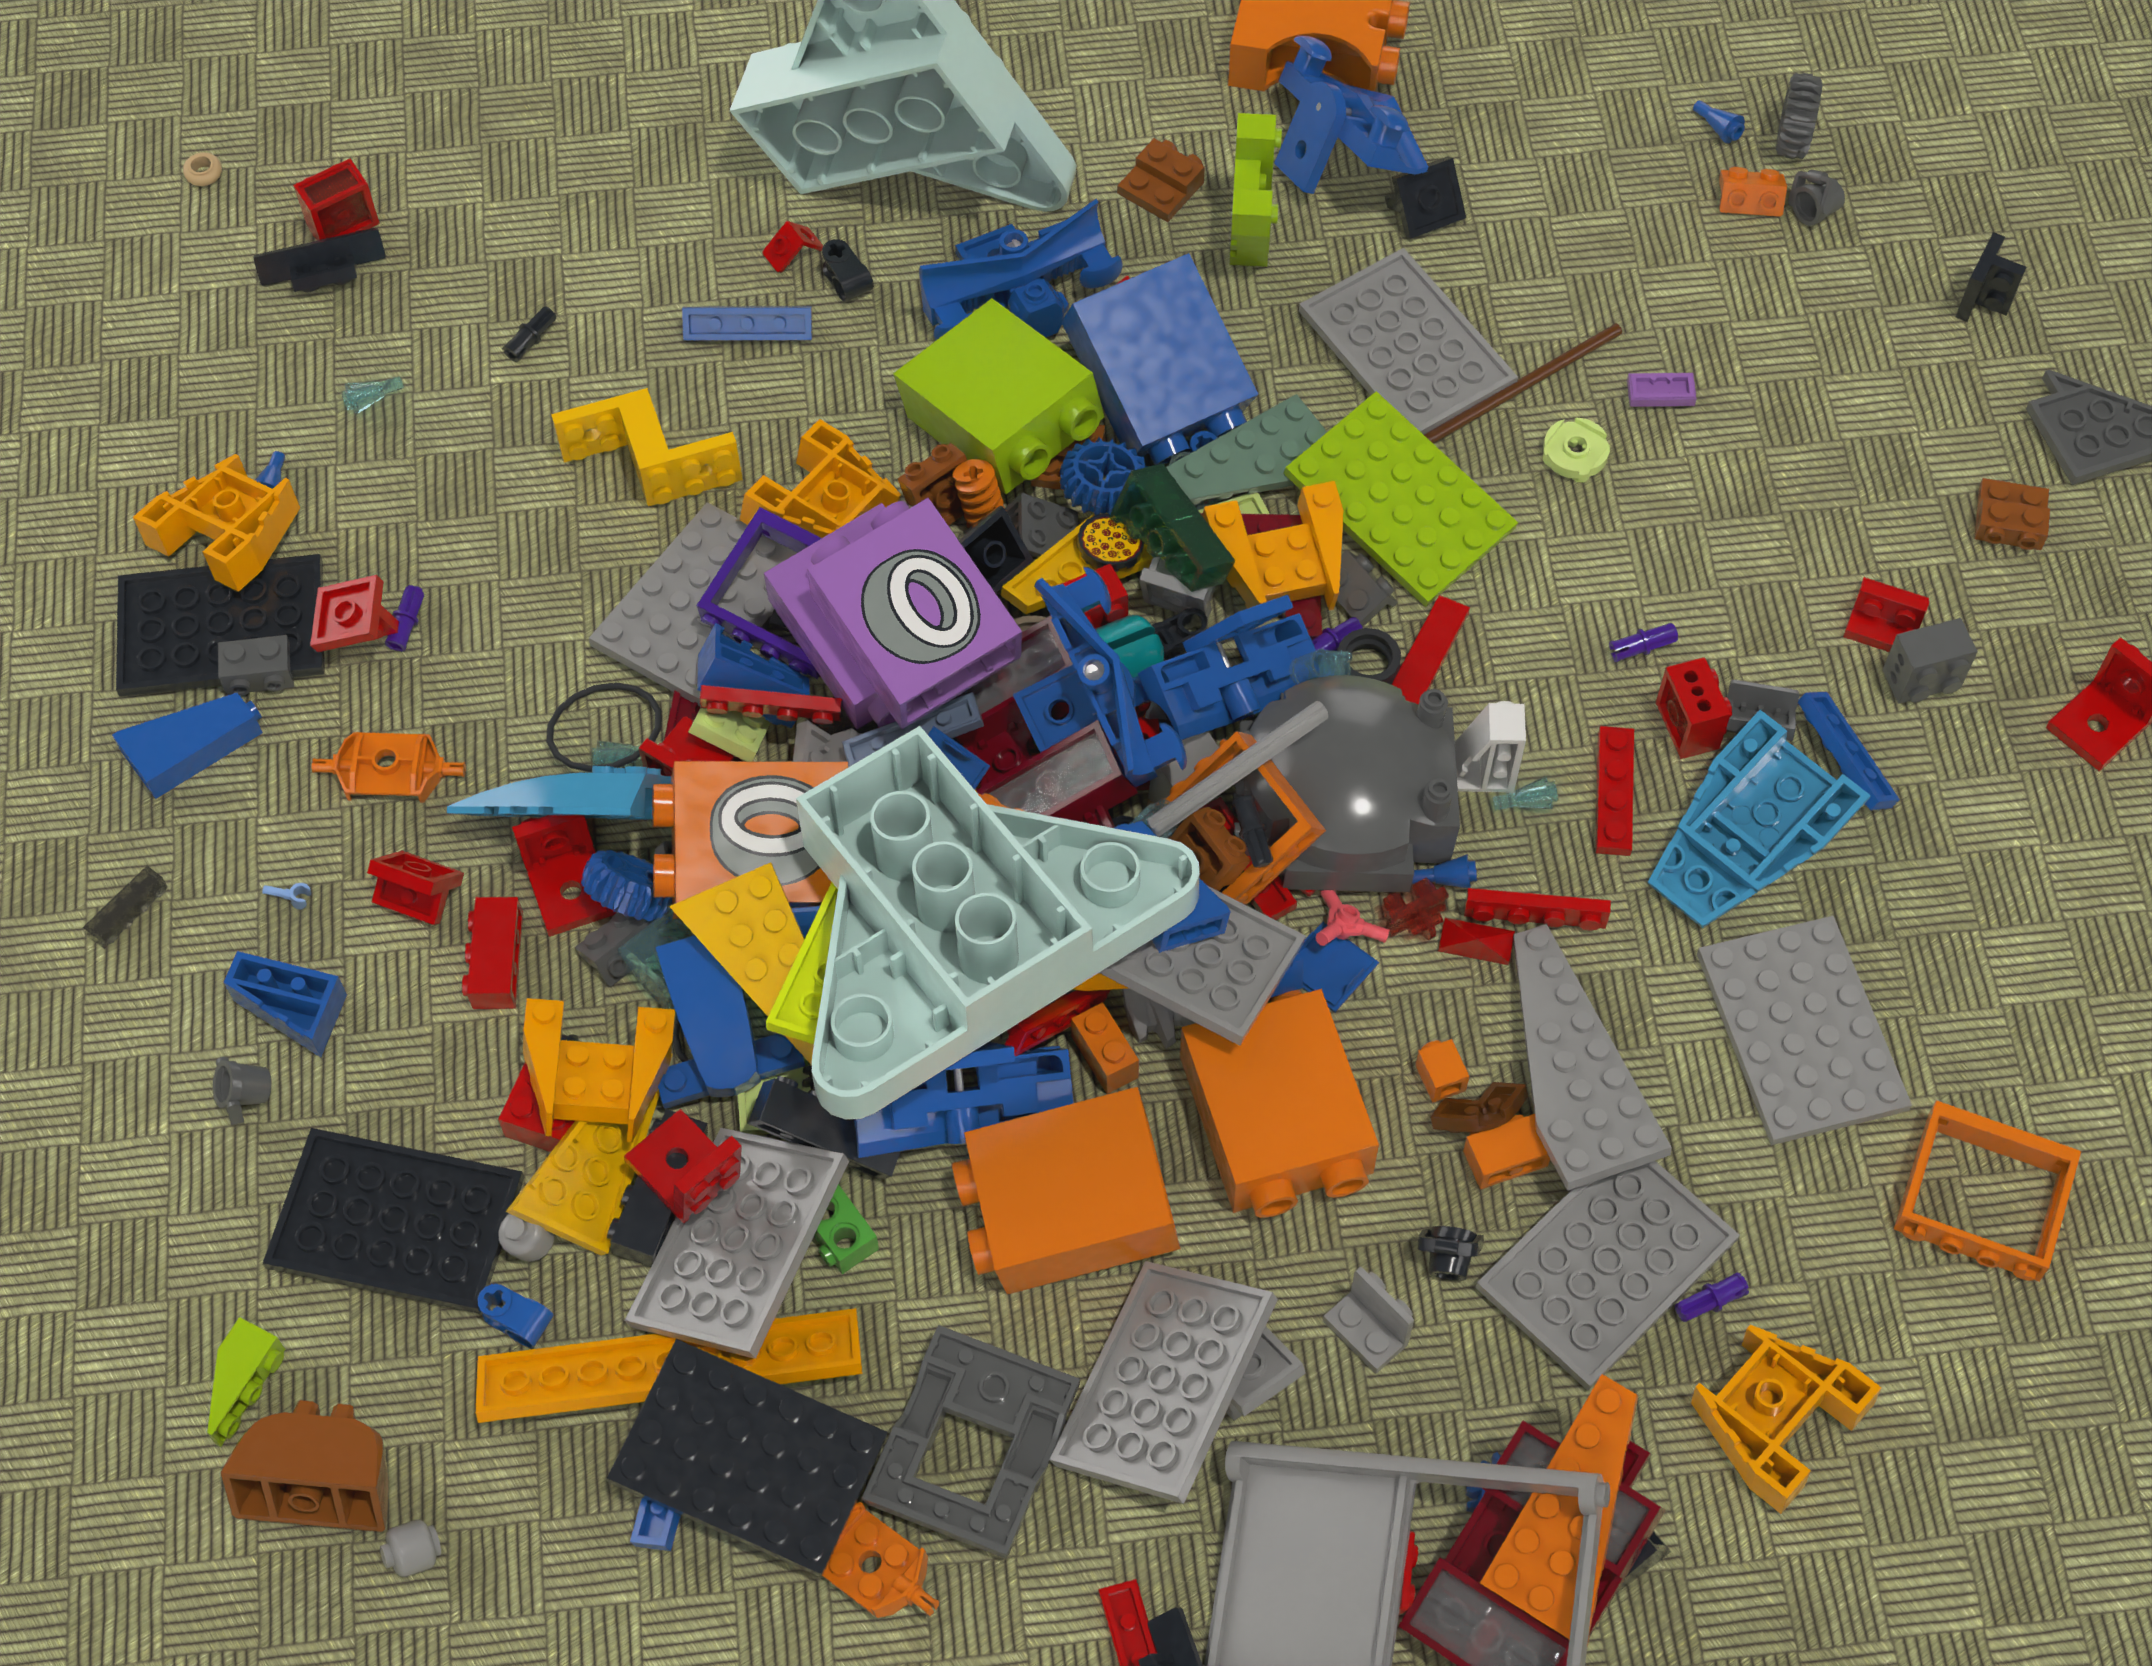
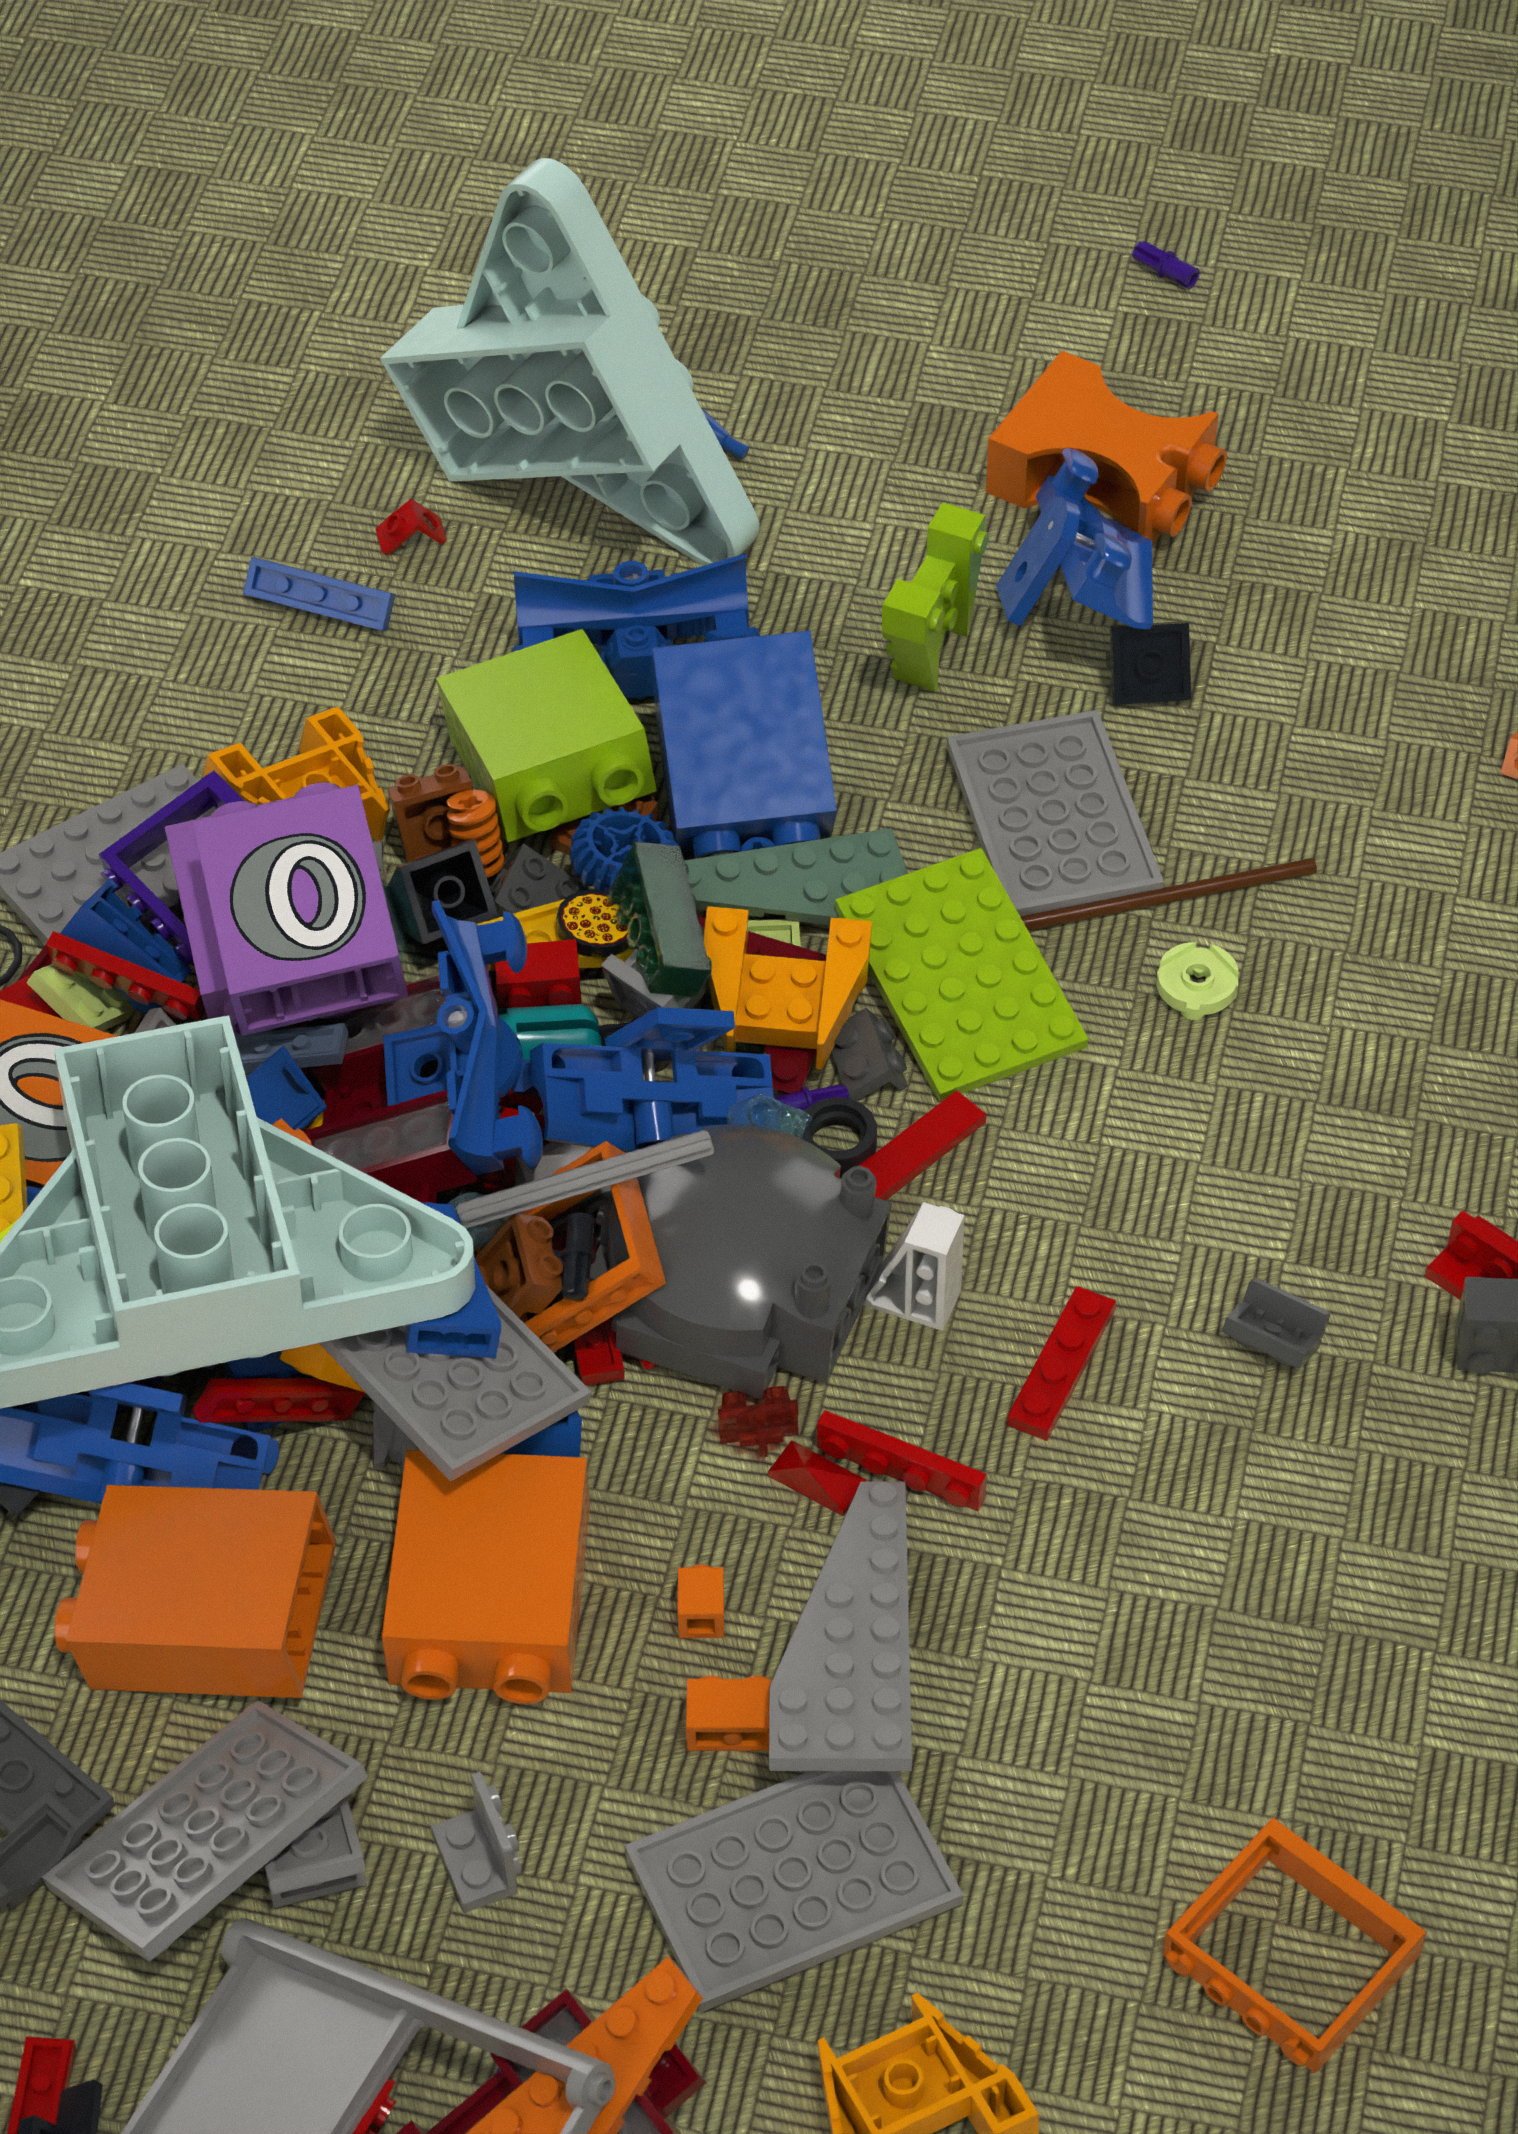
camera: 20 degrees right, 10 degrees down
black axle [502,306,557,362] -> none
yellow bracket [551,388,743,507] -> none
black piece [822,239,874,302] -> none
orange brick [1071,1002,1139,1094] -> none
dark orange plate [1117,138,1205,222] -> none
blue piece [1298,921,1379,1013] -> none
coral piece [1315,890,1389,946] -> none
blue cone [1412,854,1477,889] -> none
black piece [1418,1226,1484,1281] -> none
reddish brown plate [1430,1082,1529,1133] -> none
clear light blue cone [1492,776,1559,811] -> none
dark purple axle [1609,623,1678,662] -> none
medium lavender plate [1627,373,1697,407] -> none
dark azure wedge [1648,710,1871,928] -> none
red piece [1655,657,1732,759] -> none
dark purple axle [1675,1272,1749,1322] -> none
light grey plate [1697,916,1912,1145] -> none
blue plate [1798,692,1900,810] -> none

